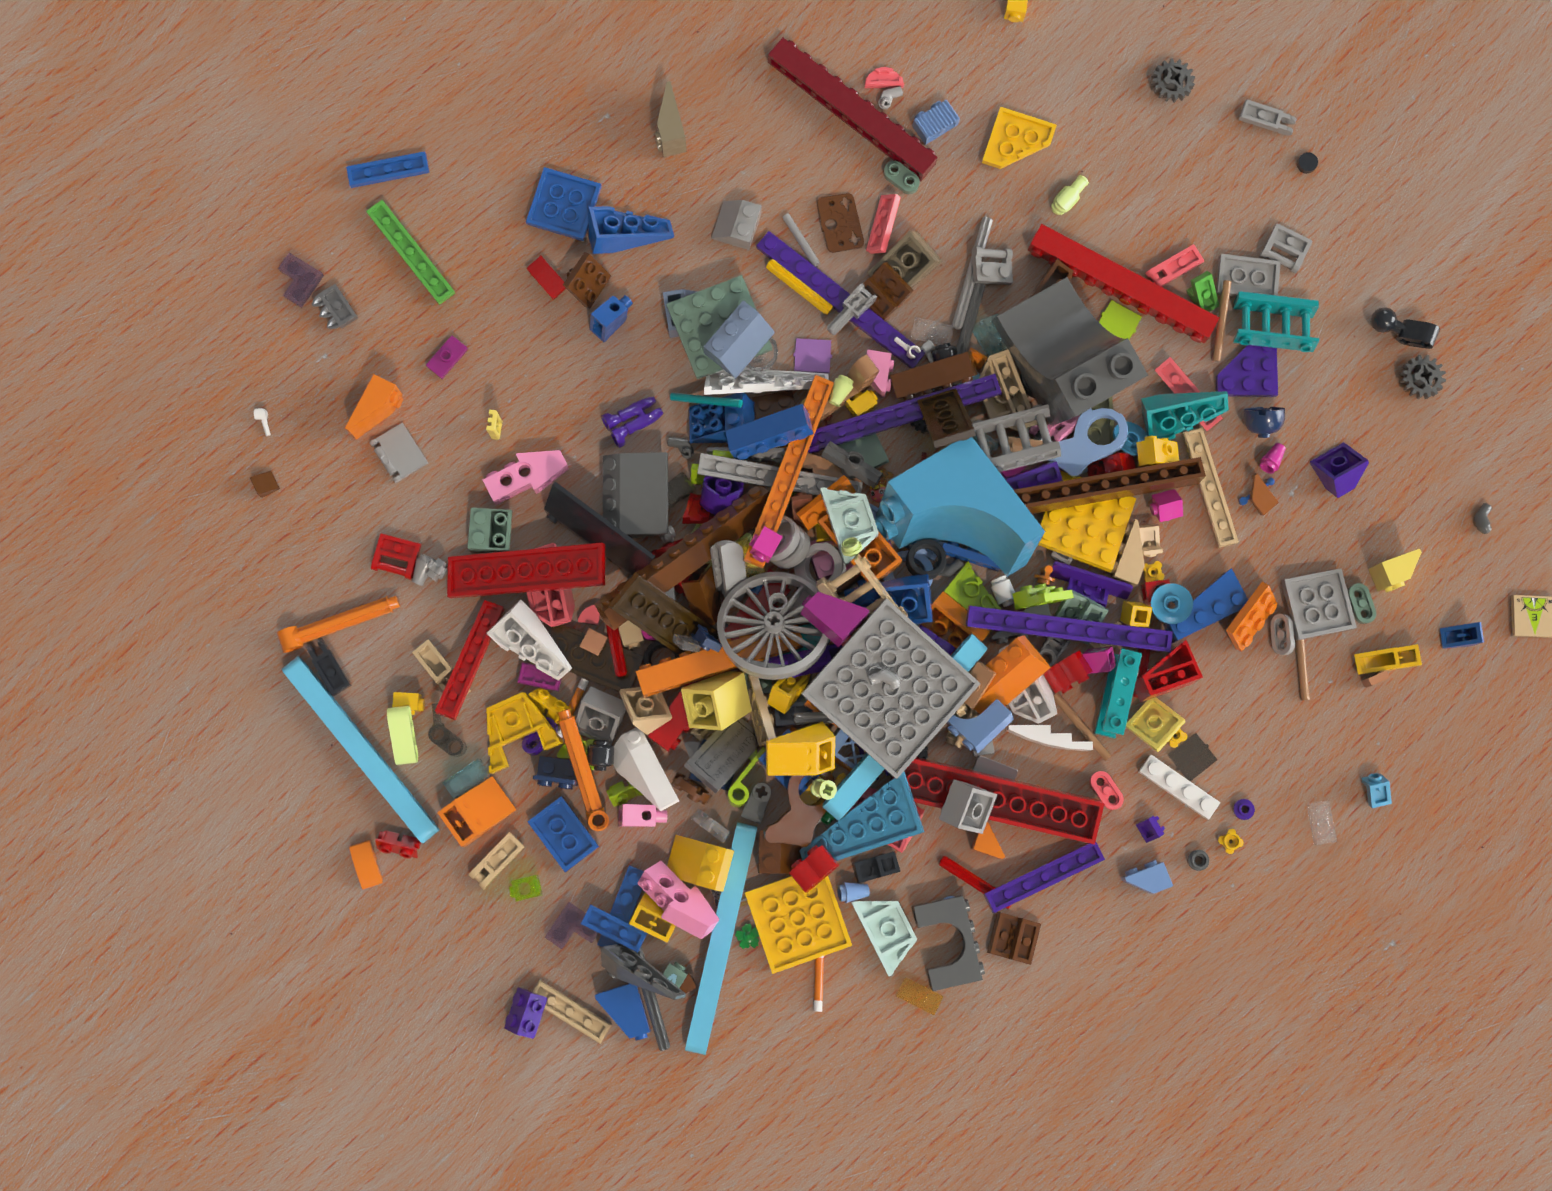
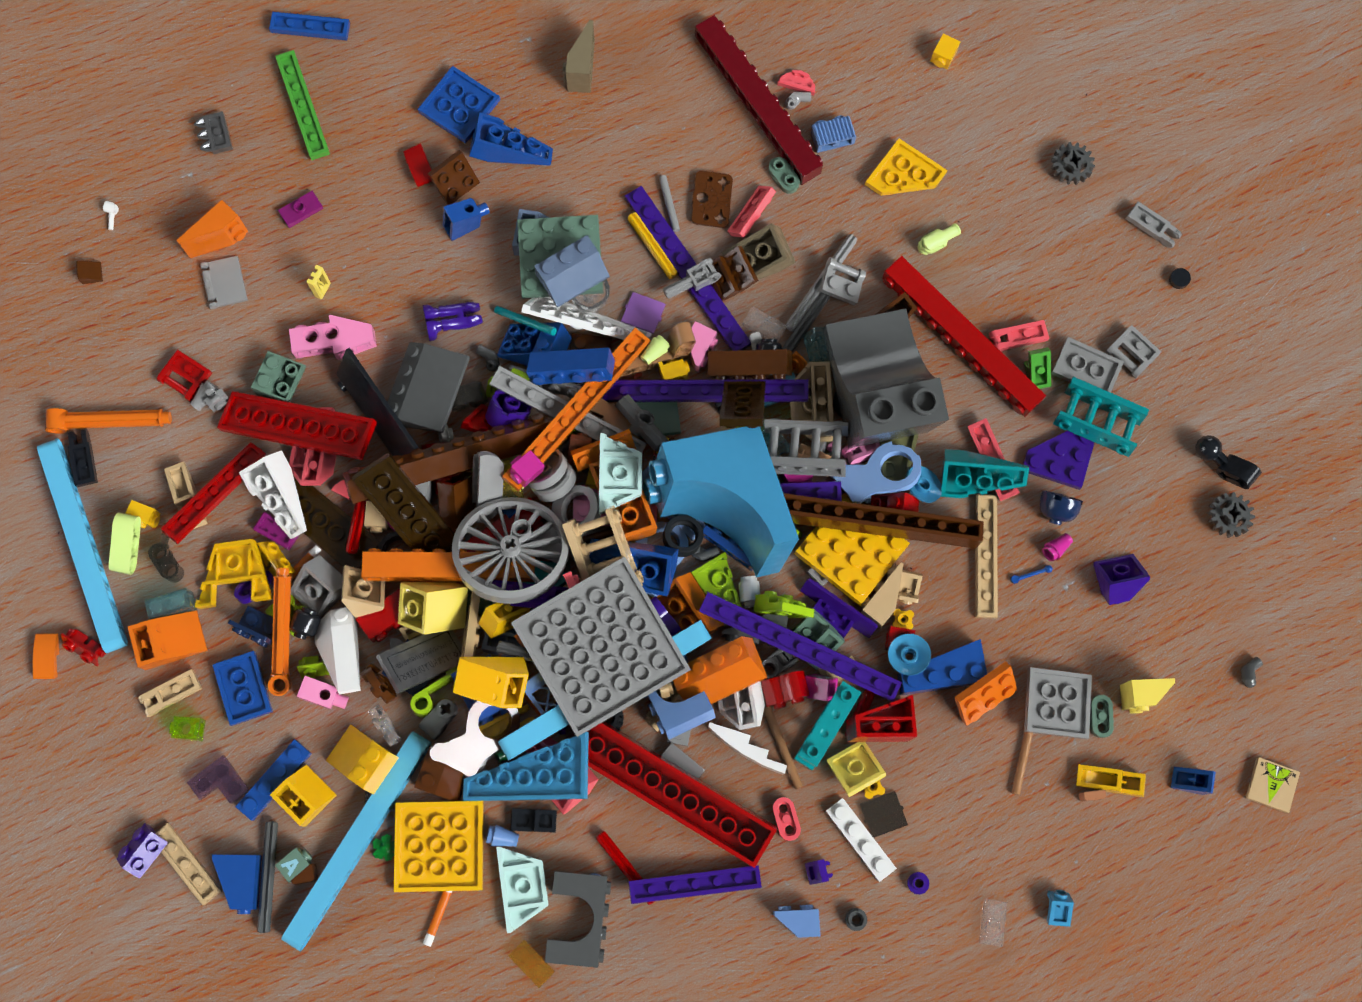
camera: 20 degrees right, 5 degrees down
plate [278,253,324,308] -> none
nougat tile [580,628,608,657] -> none
blue plate [581,904,648,953] -> none
dark grey wedge [601,944,686,1000] -> none
bright pink brick [637,861,719,939] -> none
clear tile [672,634,701,652] -> none
dark blue plate [691,624,722,652] -> none
light grey slope [712,200,762,250] -> none
red brick [789,845,839,893] -> none
magenta slope [800,592,870,647] -> none
yellowish green bush [810,778,837,800] -> none
yellowish green plate [841,537,862,557] -> none
light grey arm [868,669,900,689] -> none
white hand [894,337,921,359] -> none
light grey slope [939,780,997,834] -> none
medium nougat plate [964,661,997,708] -> none
orange slope [971,821,1005,859] -> none
reddish brown slope [987,912,1041,965] -> none
orange plate [1034,565,1055,585] -> none
lime piece [1099,300,1142,339] -> none
yellow brick [1120,601,1152,628] -> none
yellow brick [1136,436,1179,467] -> none
dark pink brick [1150,489,1183,522] -> none
medium nougat bar [1212,280,1231,362] -> none
yellow plate [1218,829,1243,854] -> none
dark orange tile [1249,473,1279,516] -> none
light grey plate [1270,614,1295,655] -> none

